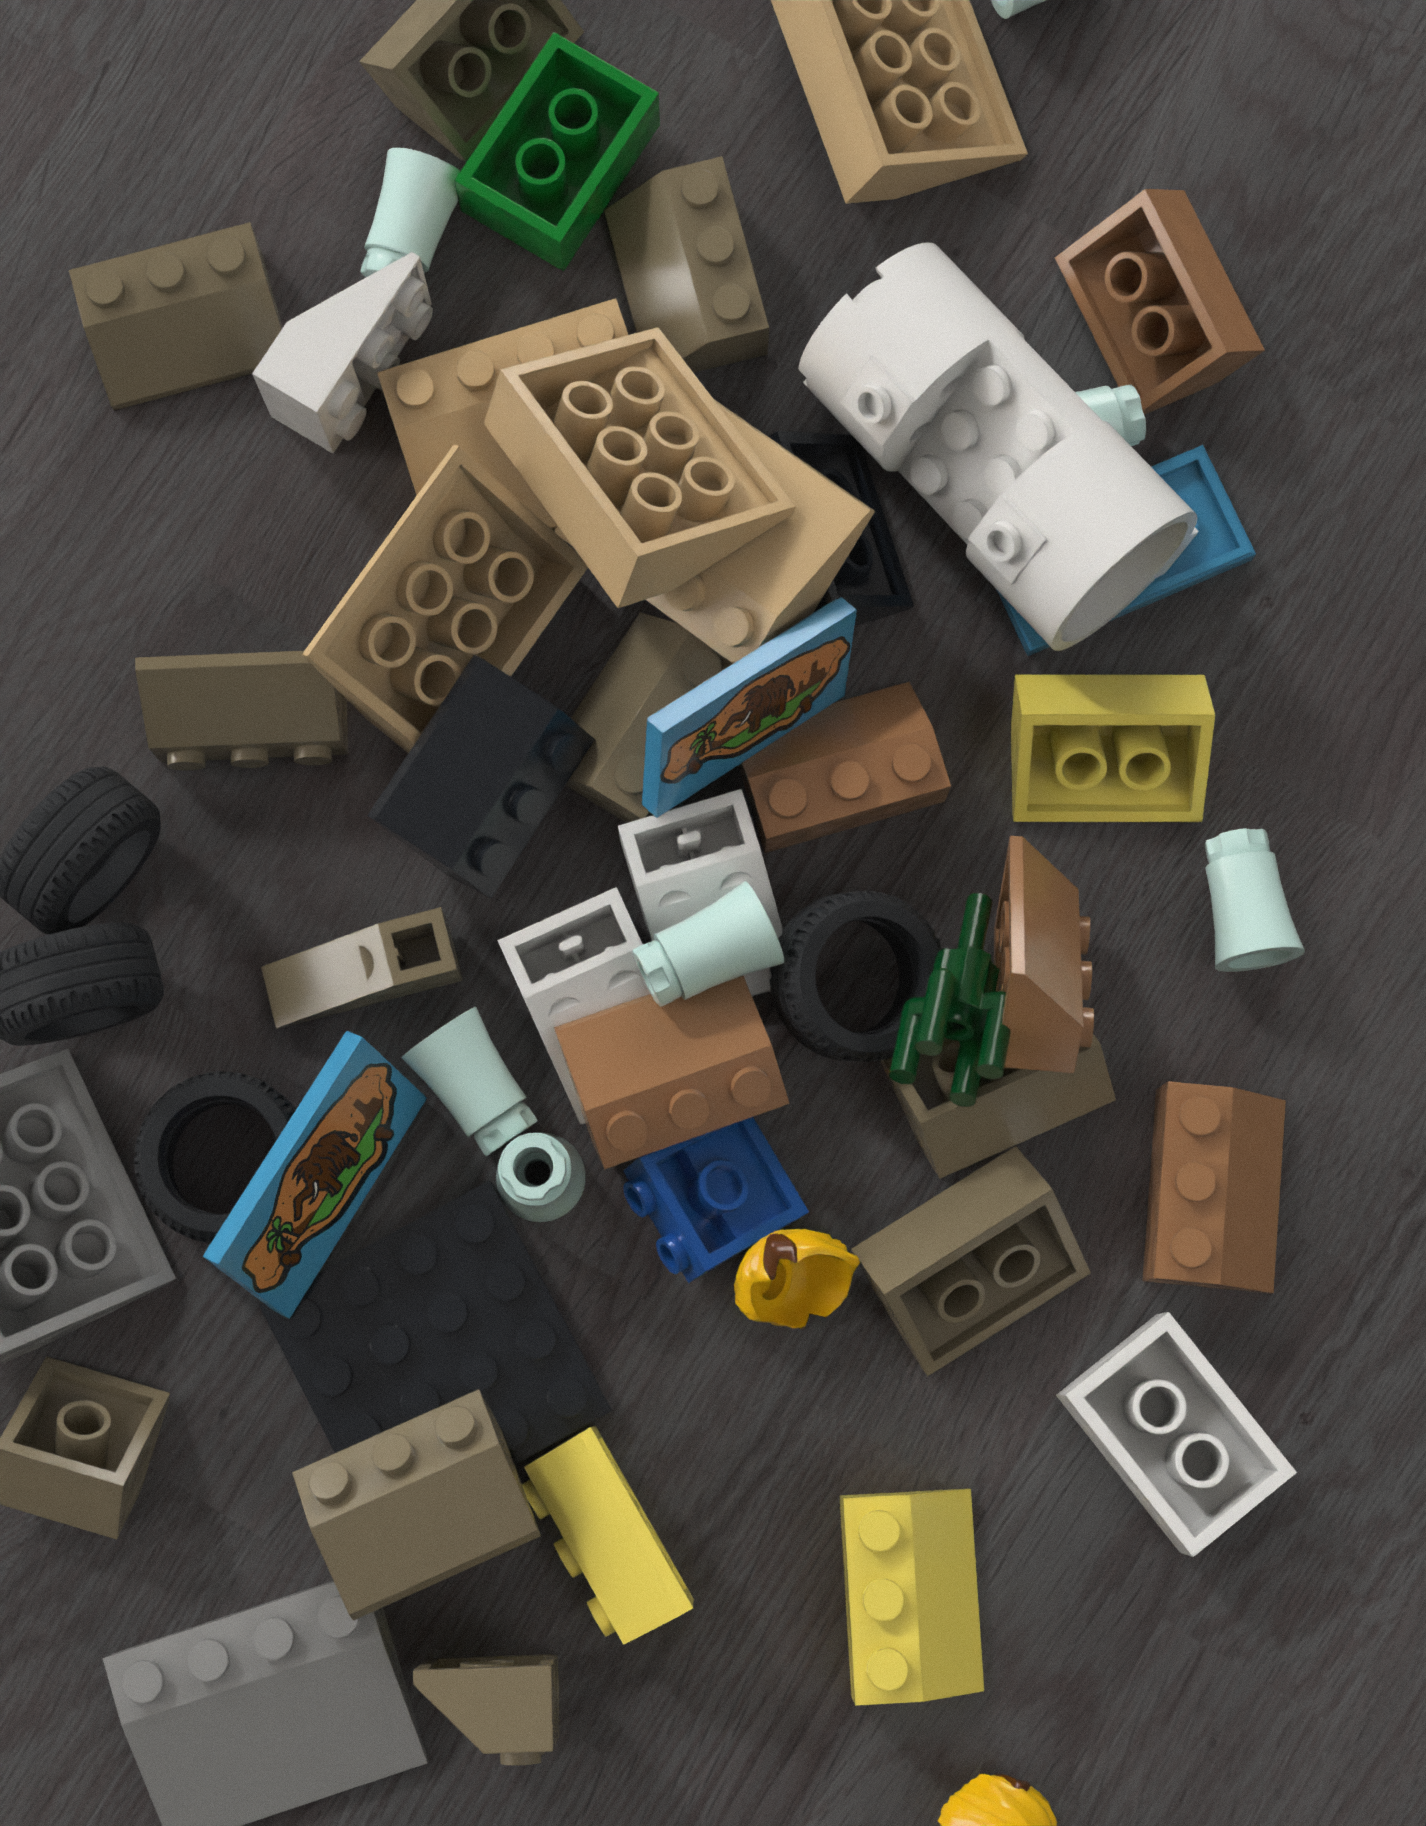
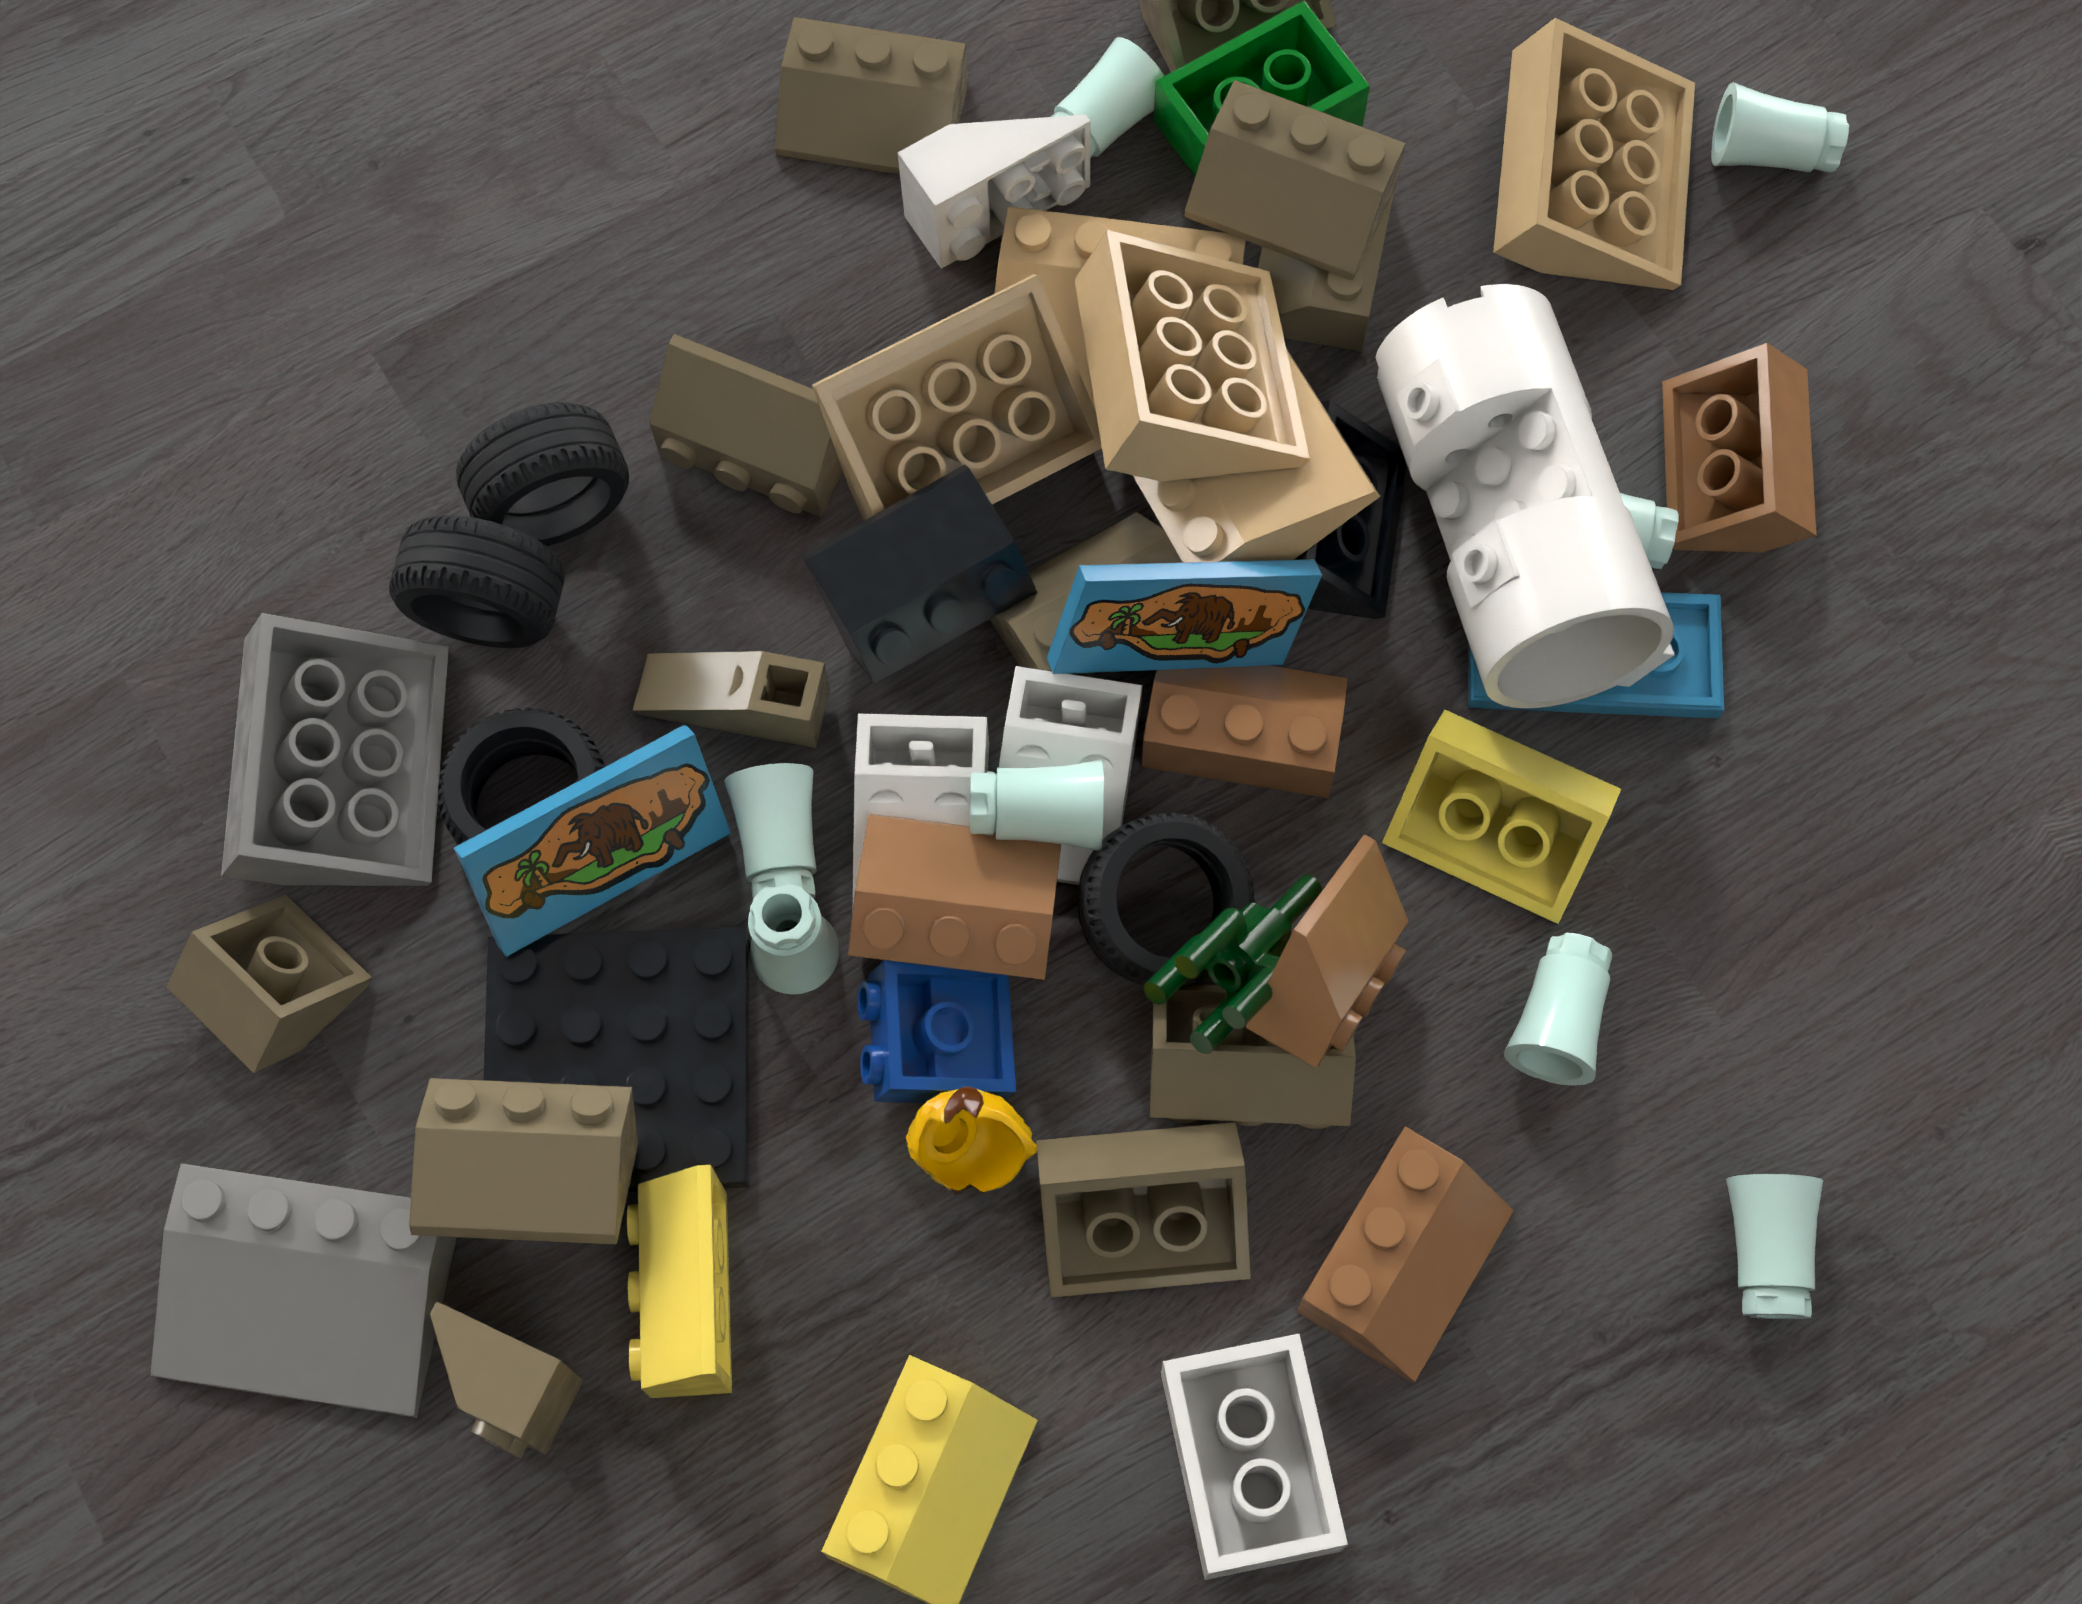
camera: 30 degrees right, 10 degrees down
none -> dark tan slope [1184,80,1406,280]

